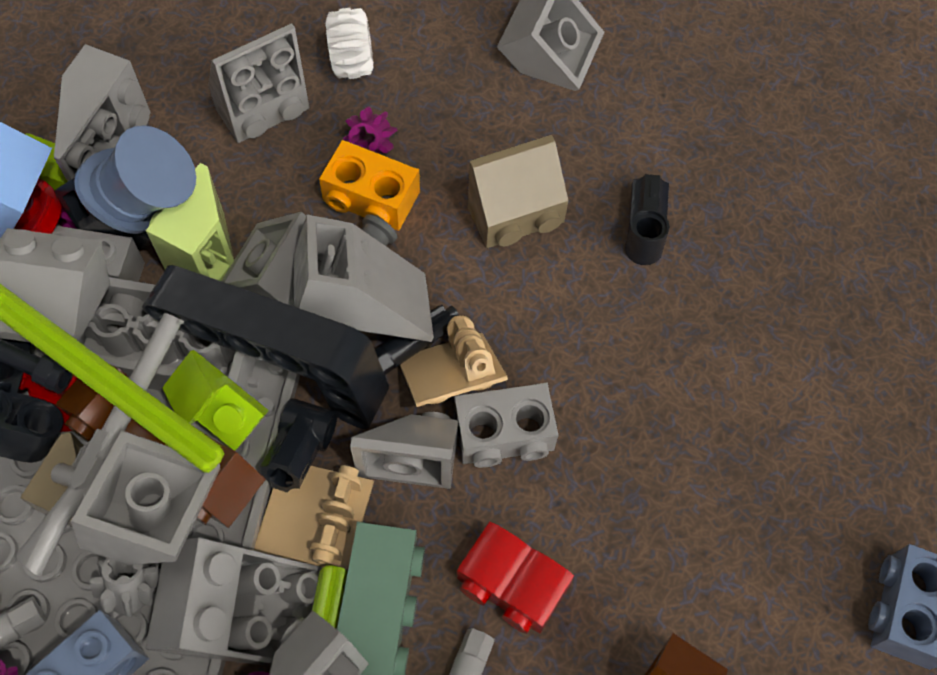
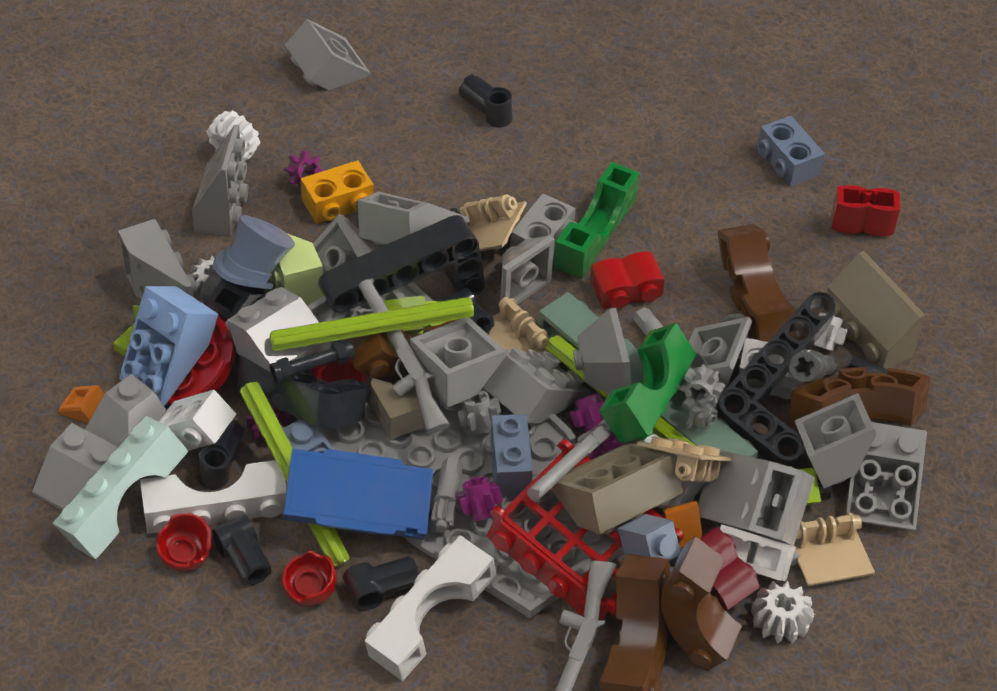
camera: 50 degrees left, 15 degrees down
slope [468,135,568,249] -> none
none -> green arch [553,162,640,279]

